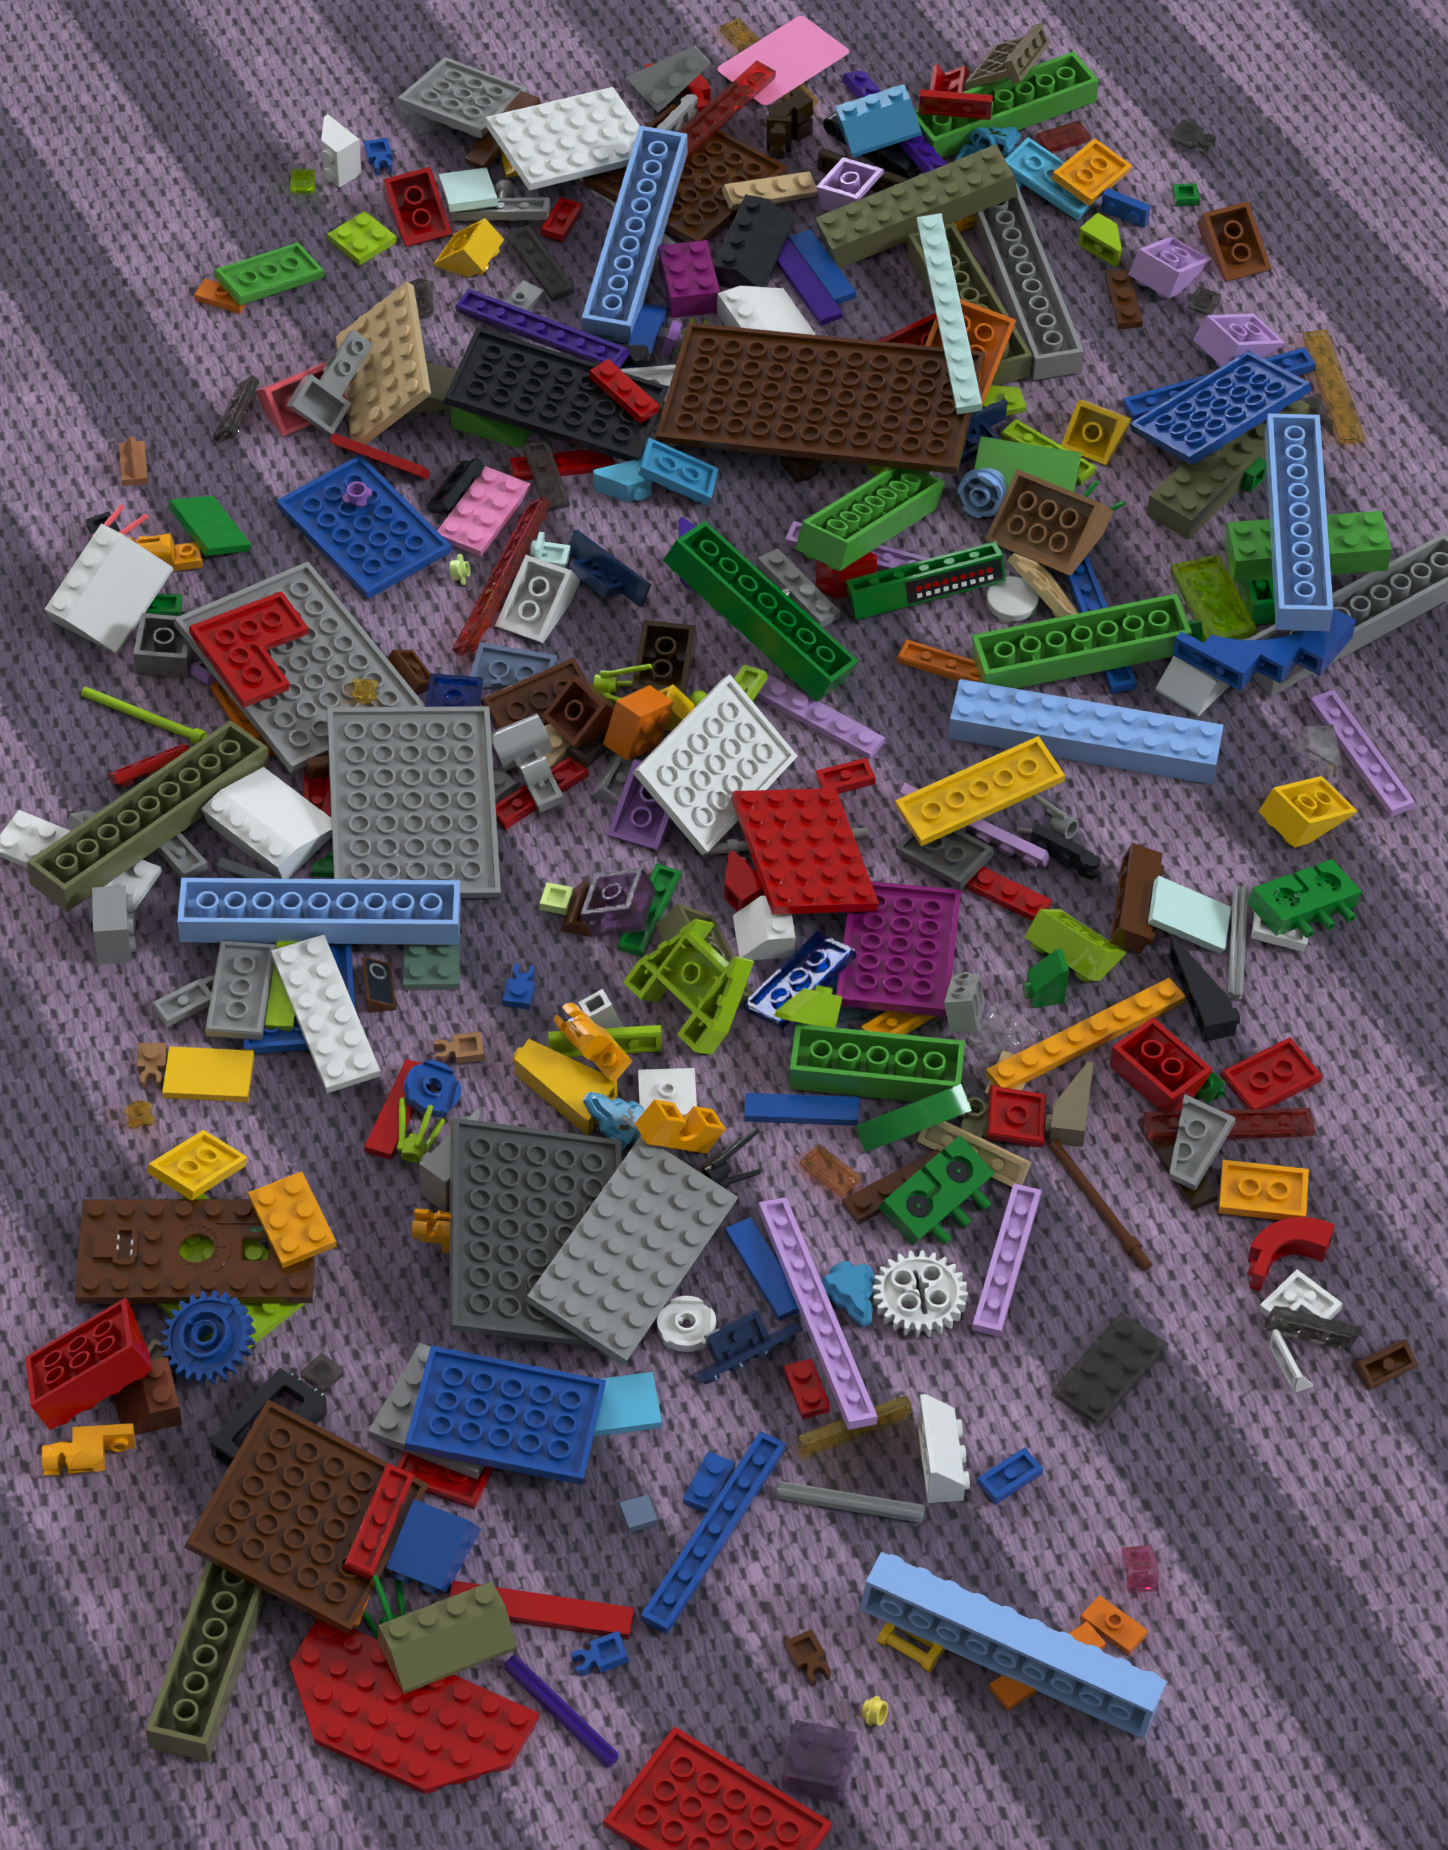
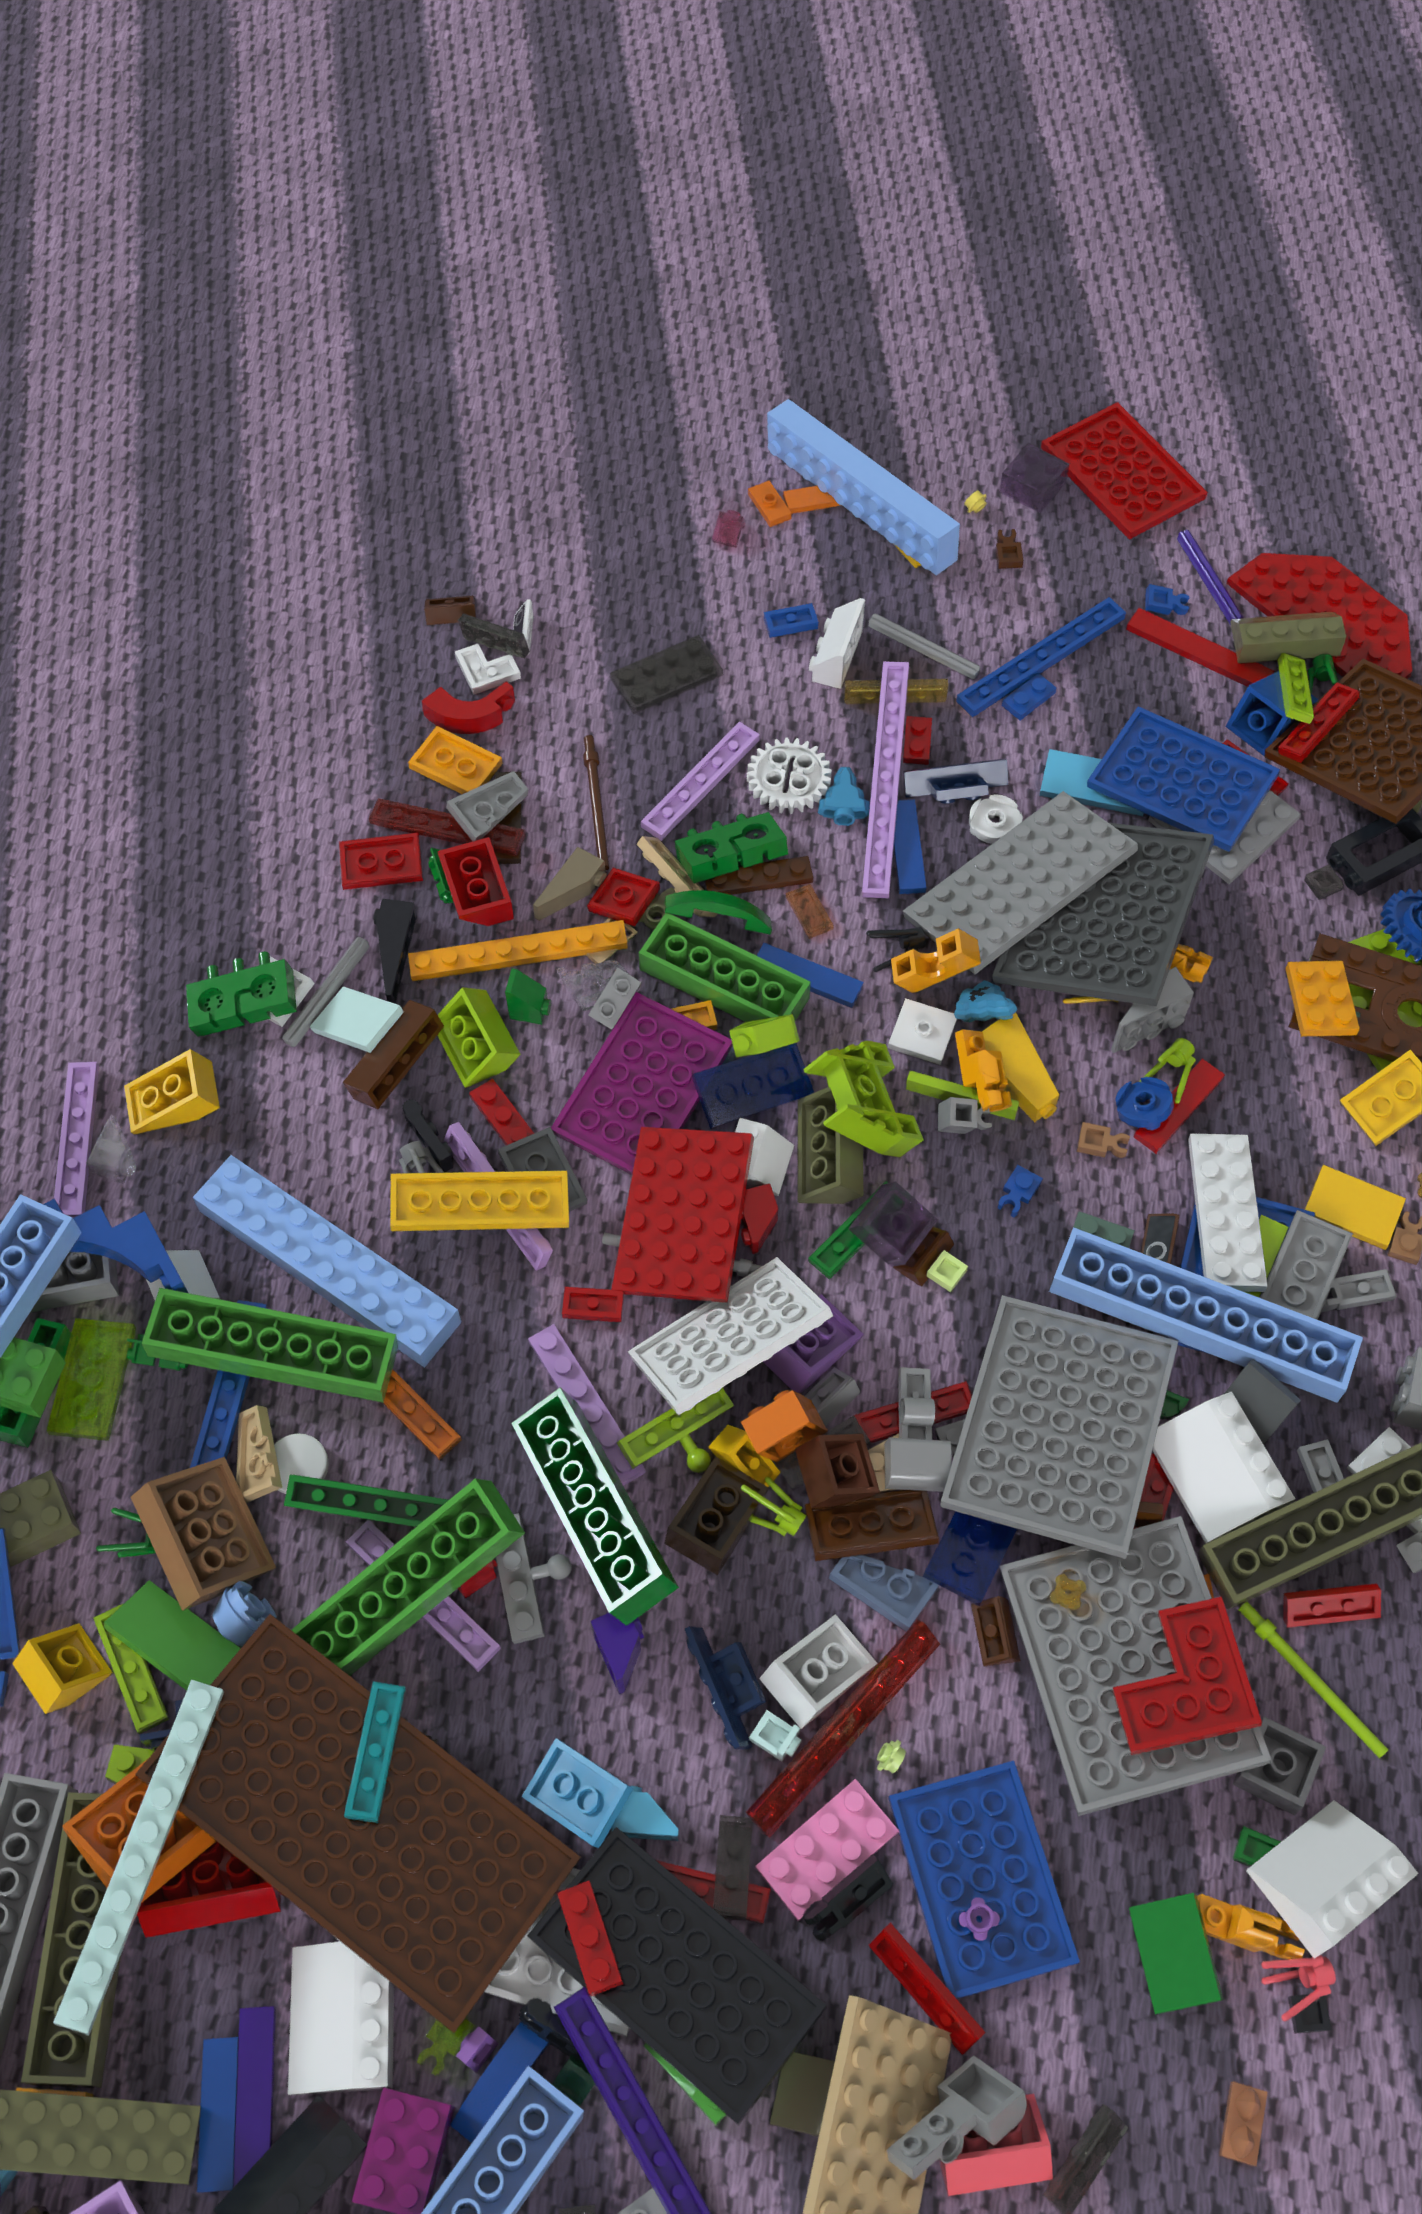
camera: 155 degrees left, 10 degrees up
sand blue tile [619,1494,658,1533] -> none
none -> teal tile [344,1681,406,1823]
none -> lime tile [1278,653,1314,724]

